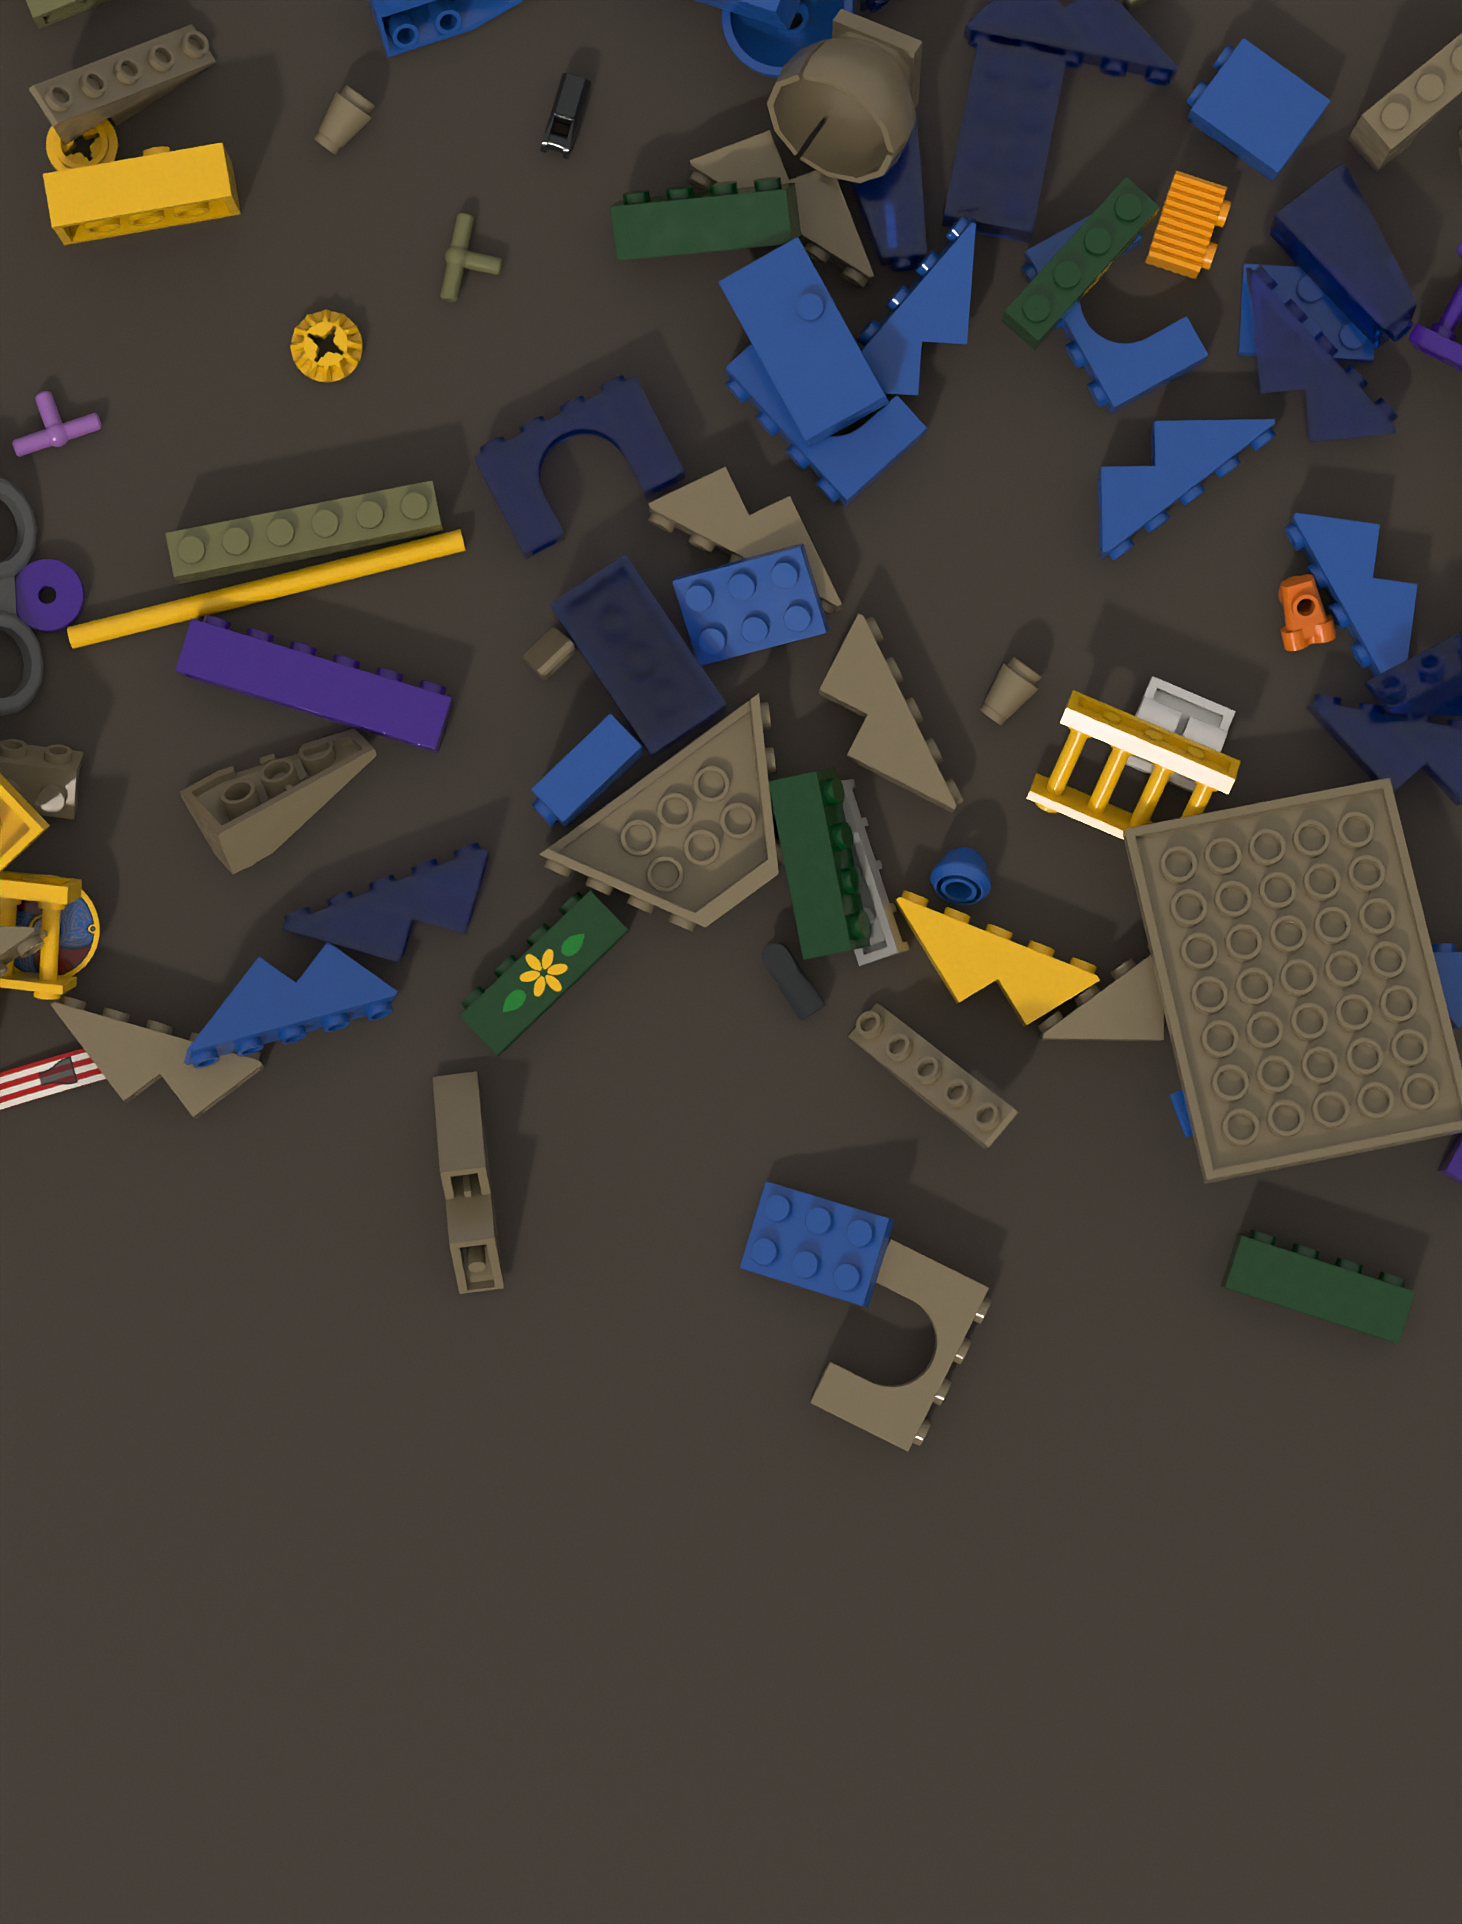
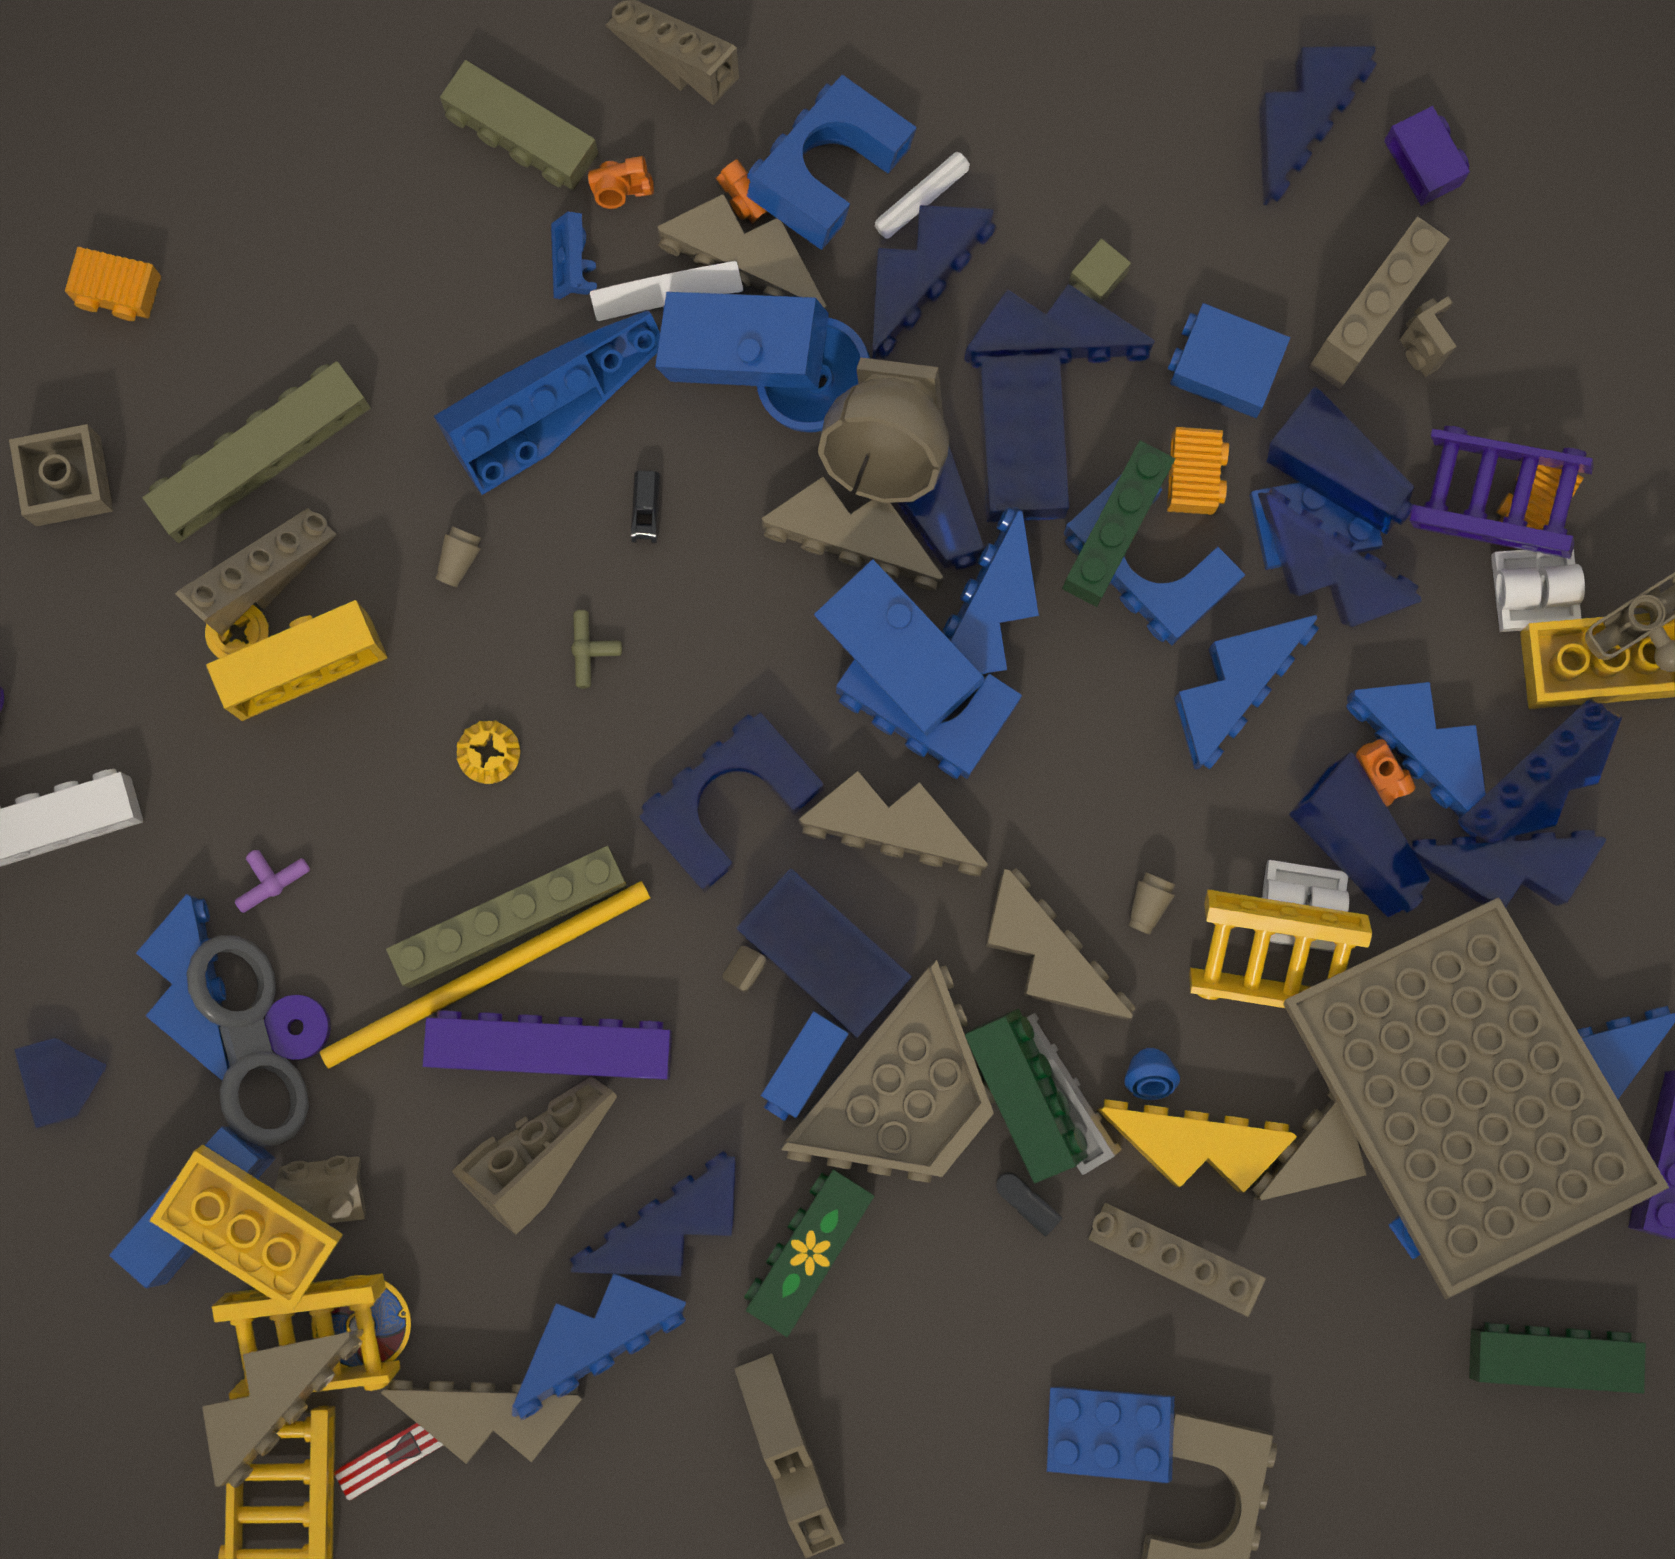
camera: 15 degrees left, 5 degrees down
dark green brick [610,177,802,261] -> none
blue plate [672,543,829,666] -> none
none -> clear blue slope [1289,752,1430,917]

